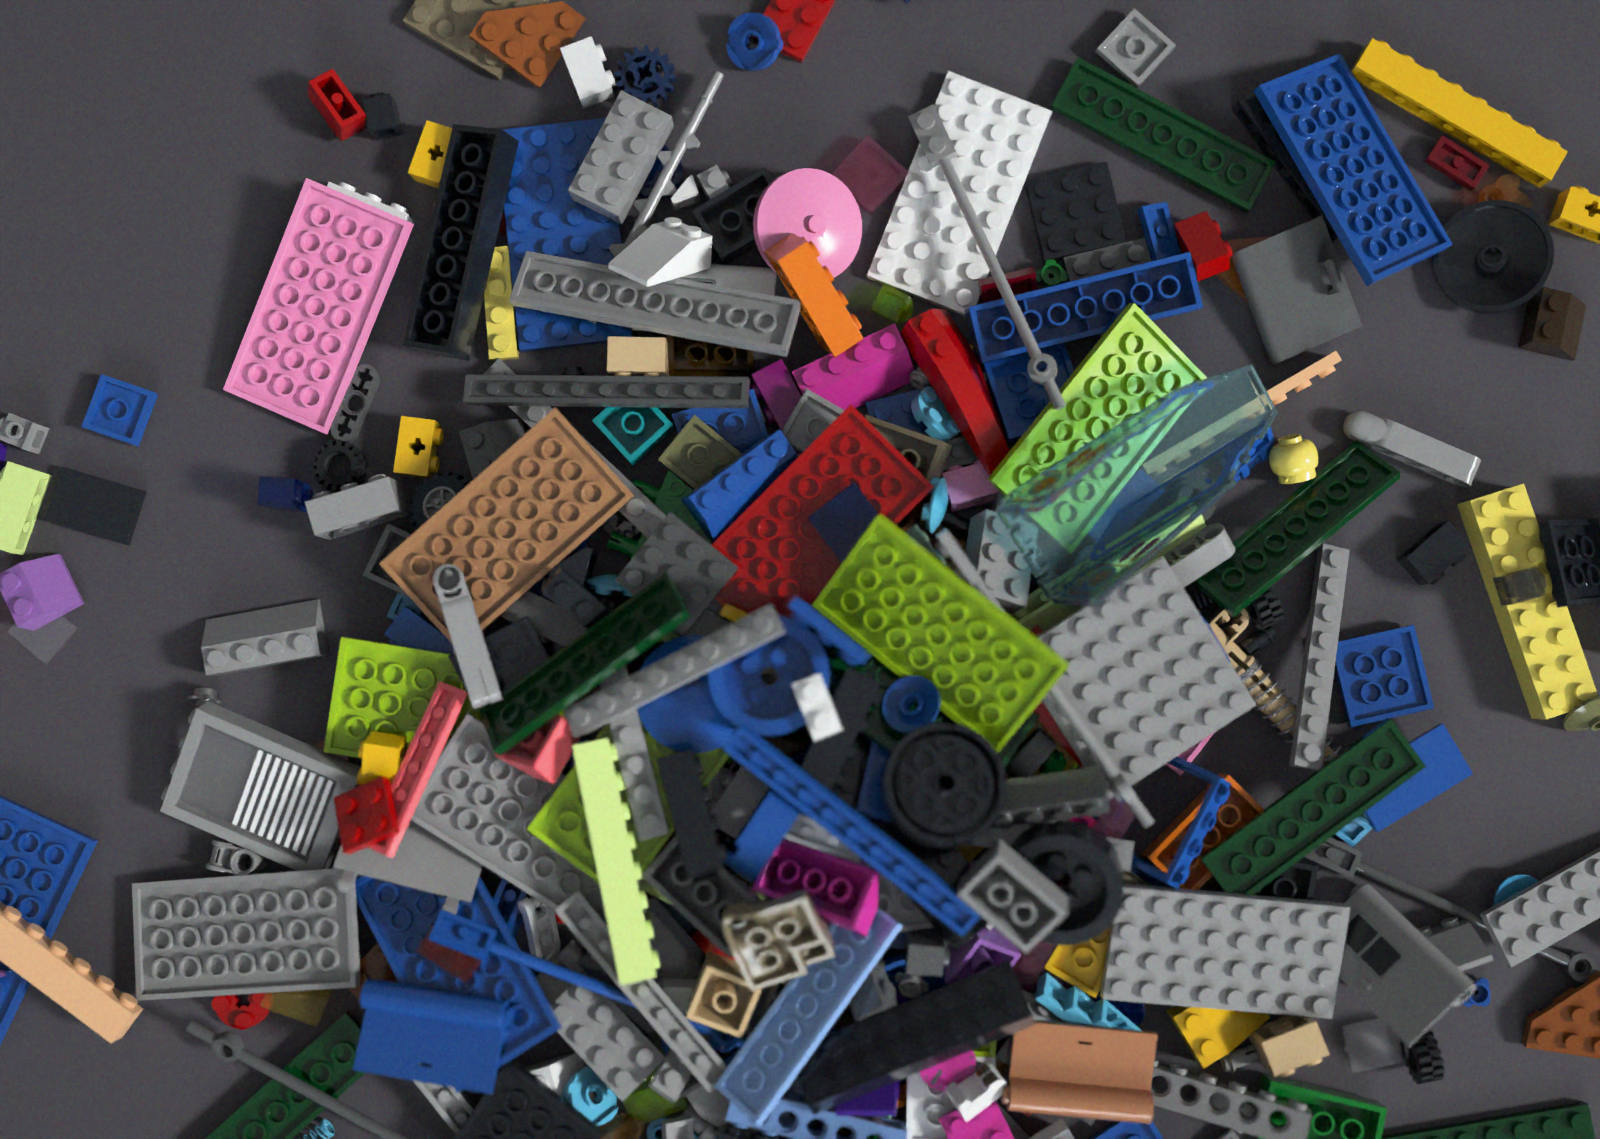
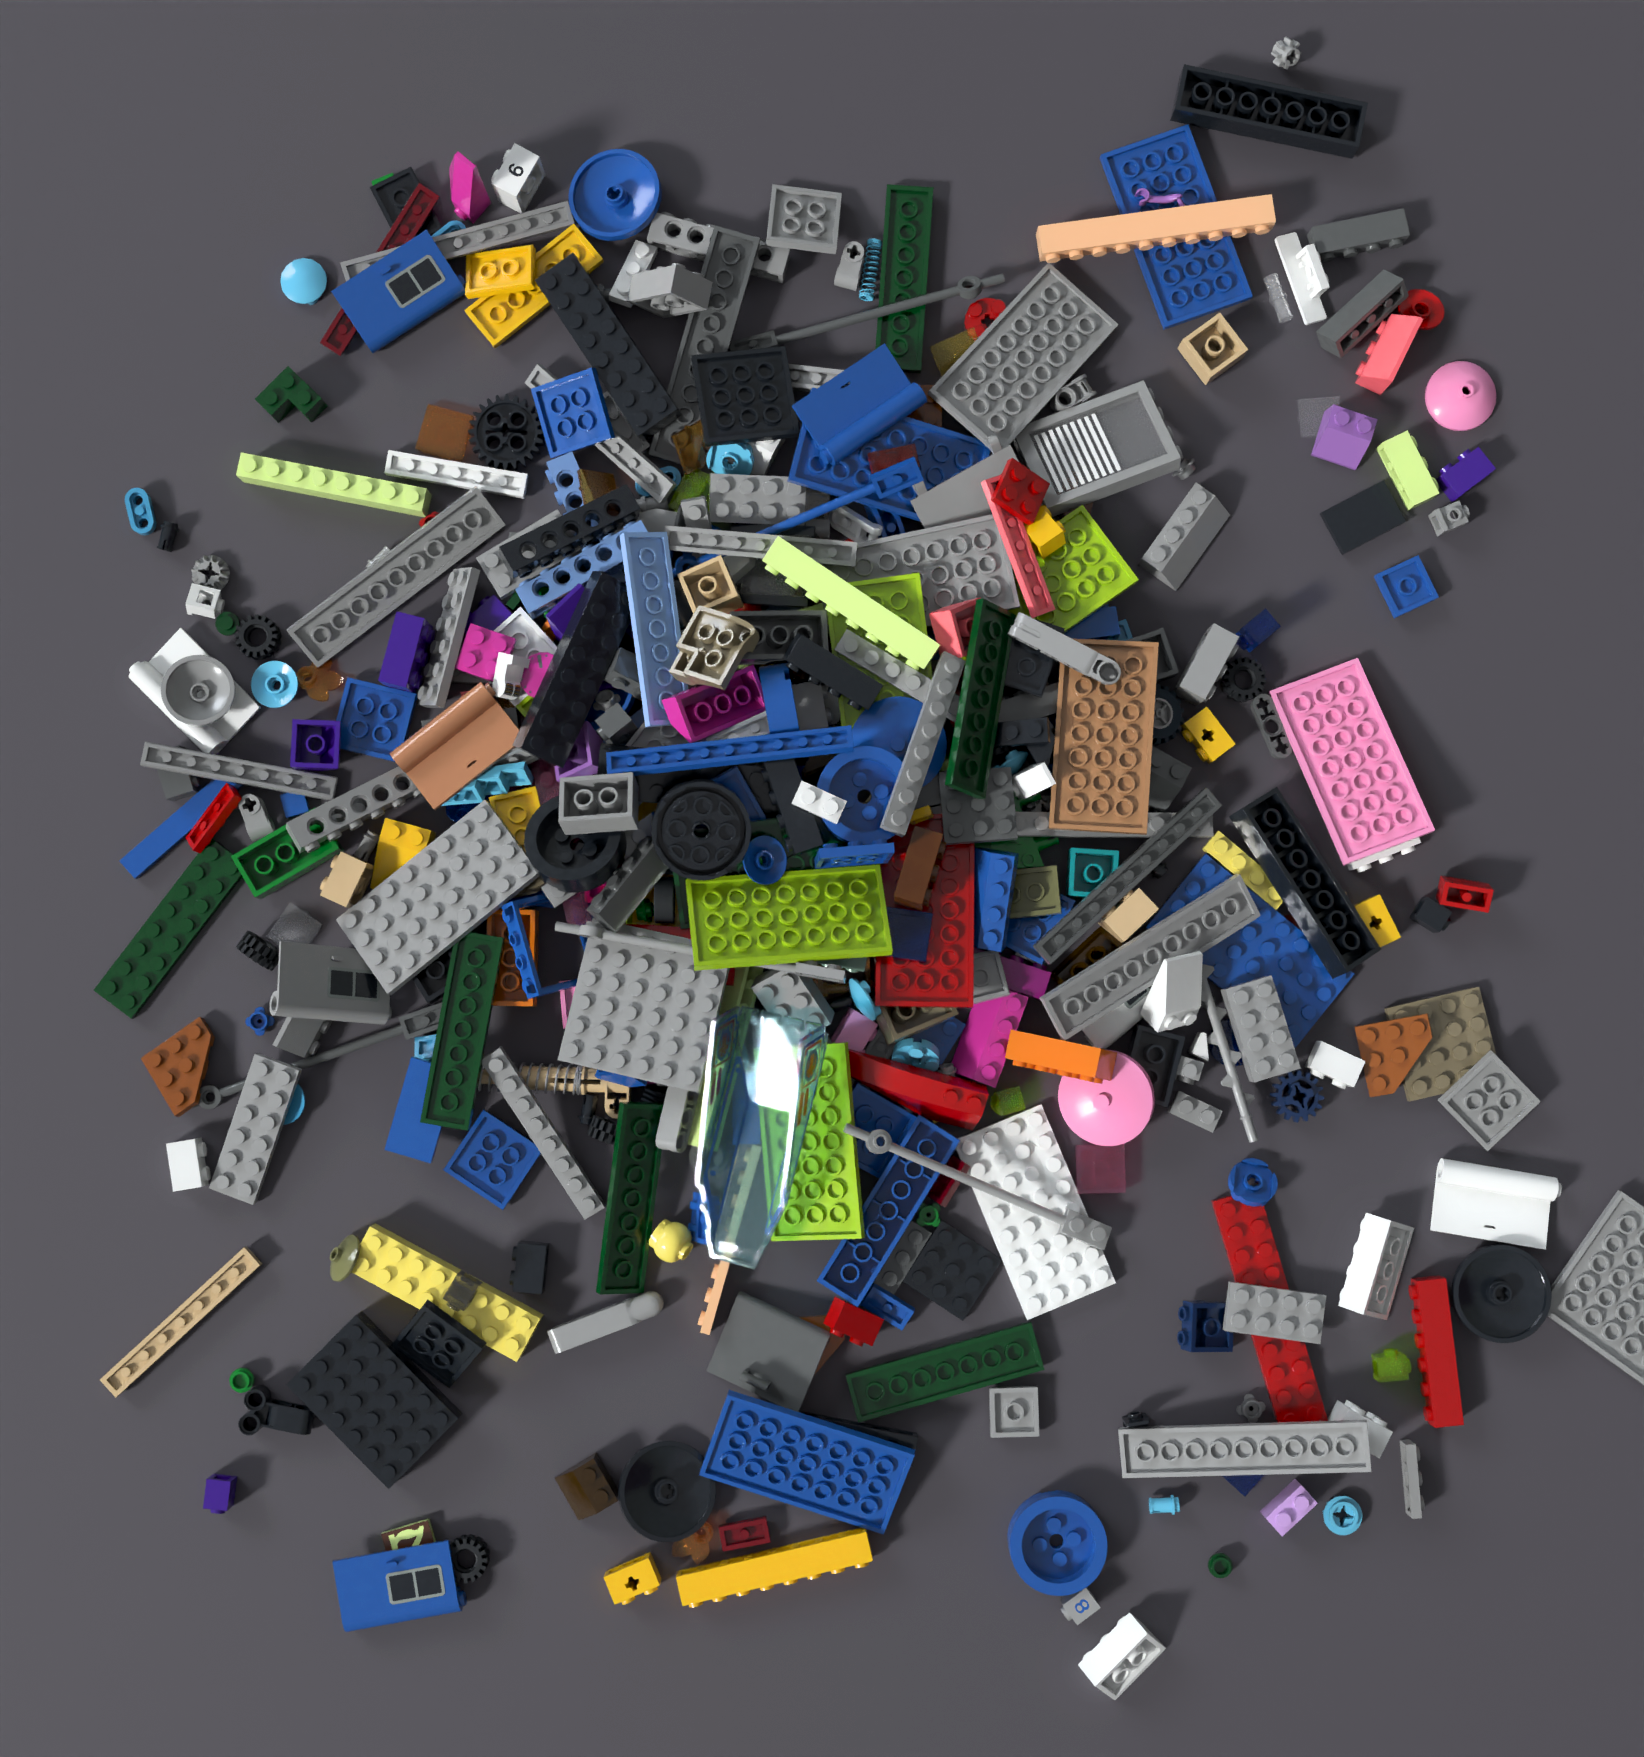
camera: 140 degrees right, 0 degrees up
none -> reddish brown brick [894,826,946,912]
none -> white slope [1012,762,1056,799]
none -> light grey plate [1168,1091,1223,1133]
none -> tan brick [1177,313,1248,386]

